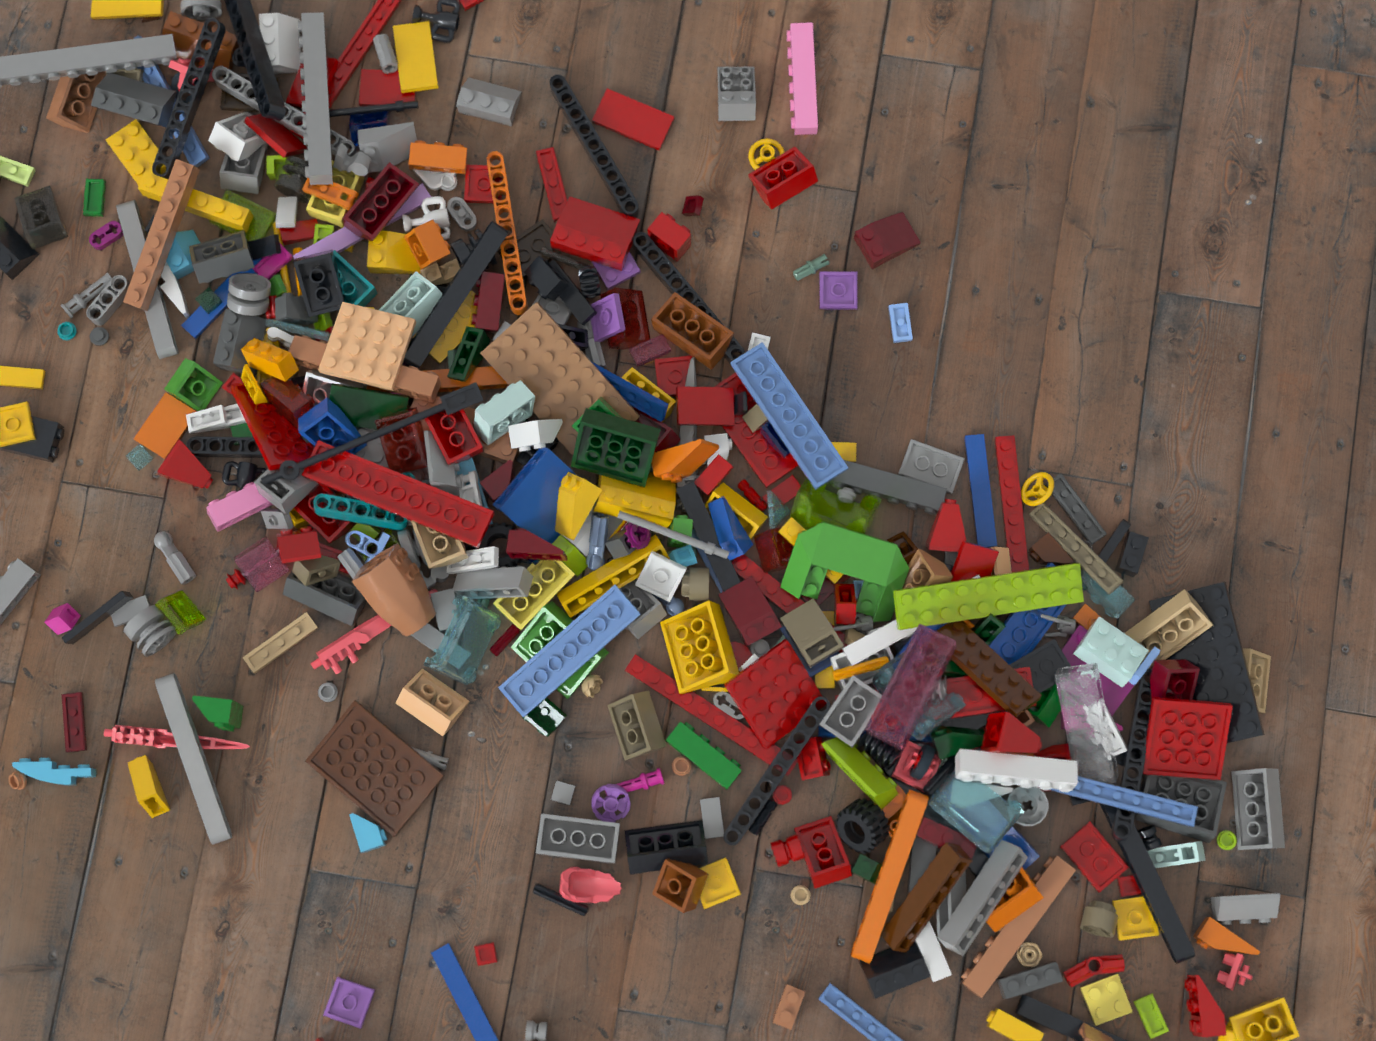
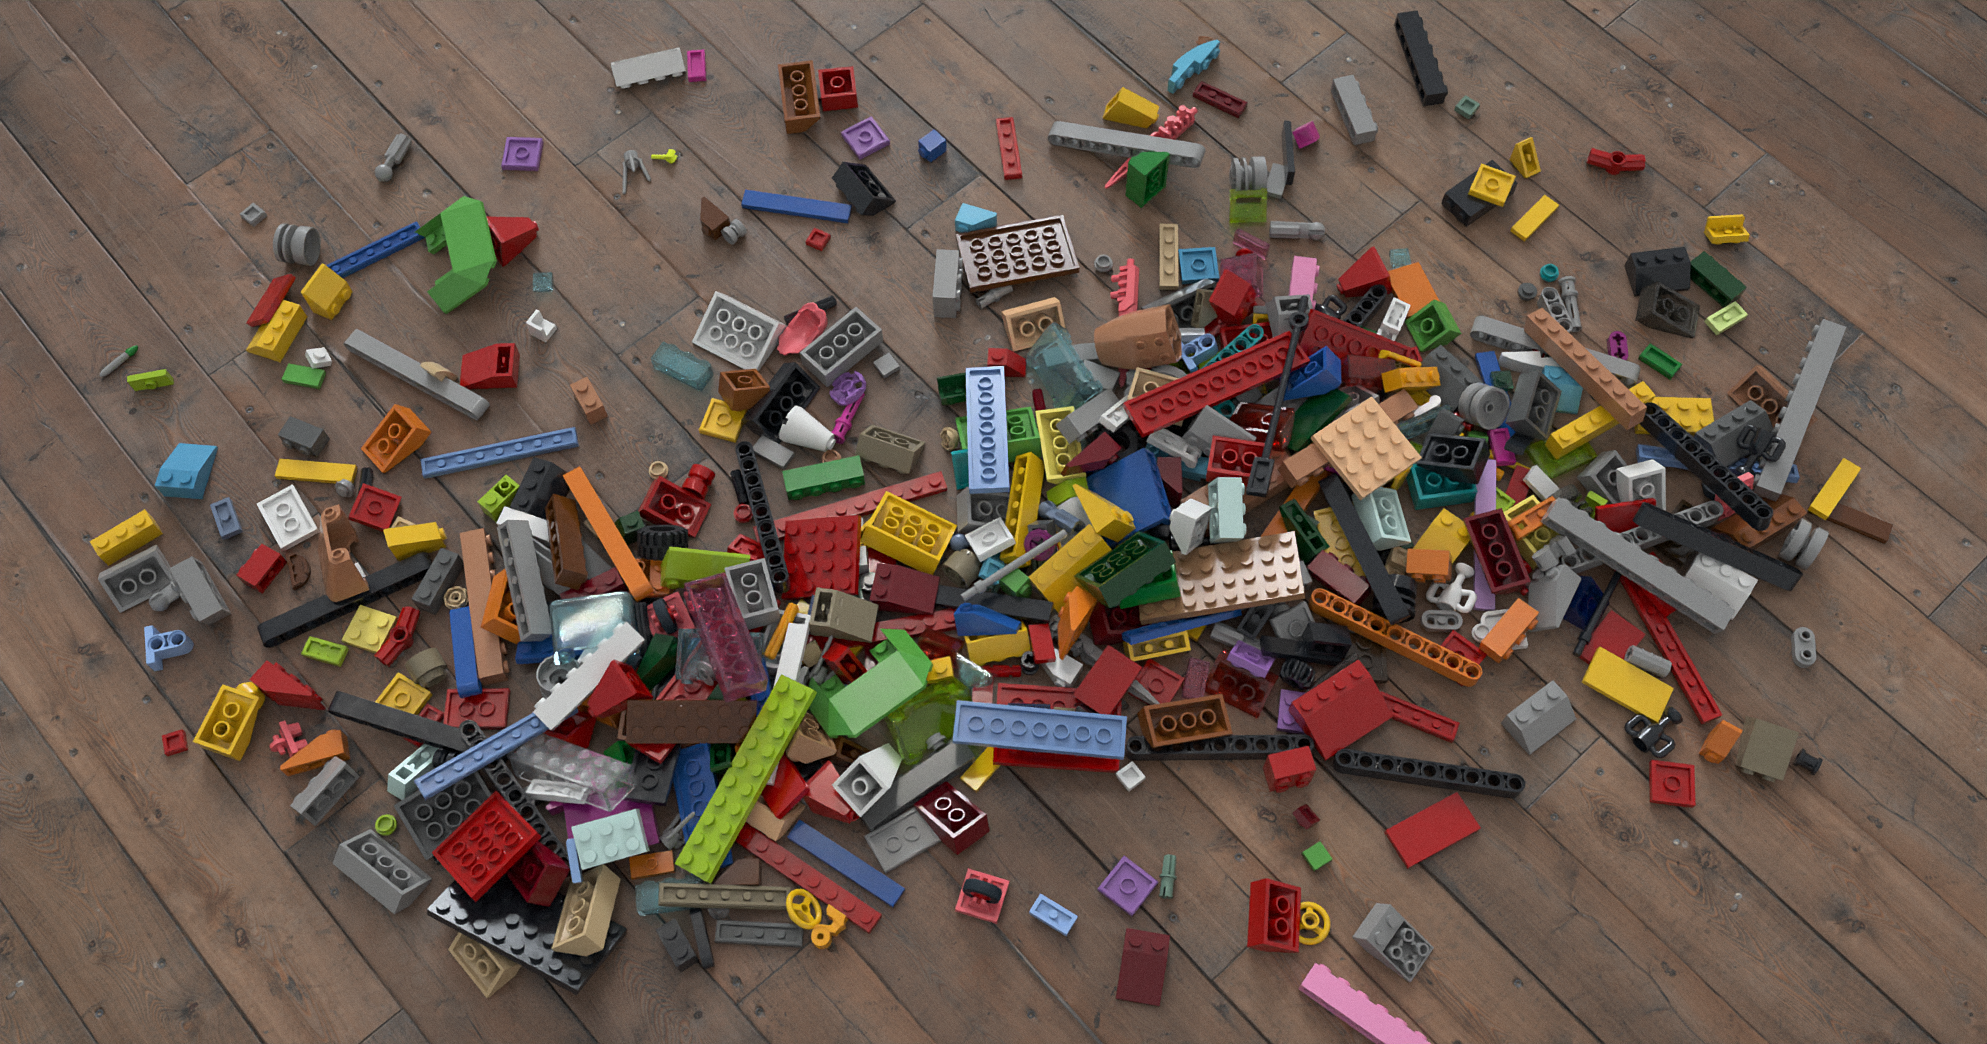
camera: 130 degrees right, 15 degrees down
none -> blue beam [450,606,482,698]
none -> lime slope [477,475,520,523]
none -> clear light blue brick [650,342,714,392]
none -> white slope [692,291,787,371]
none -> white cone [779,406,836,452]
none -> light orange leg [811,904,848,949]
none -> black slope [832,162,896,216]
none -> white slope [832,743,902,817]
none -> dark red slope [914,781,990,855]
none -> blue brick [918,129,947,162]
none -> light grey brick [933,249,963,318]
none -> teal tile [951,449,969,490]
none -> coral plate [955,868,1009,924]
none -> red slope [987,348,1026,377]
none -> red tile [996,117,1022,180]
none -> black bush [1021,651,1039,675]
none -> dark azure plate [1178,247,1219,284]
none -> clear pink tile [1233,229,1270,260]
none -> bright green tile [1302,841,1332,872]
none -> black piece [1735,425,1786,476]

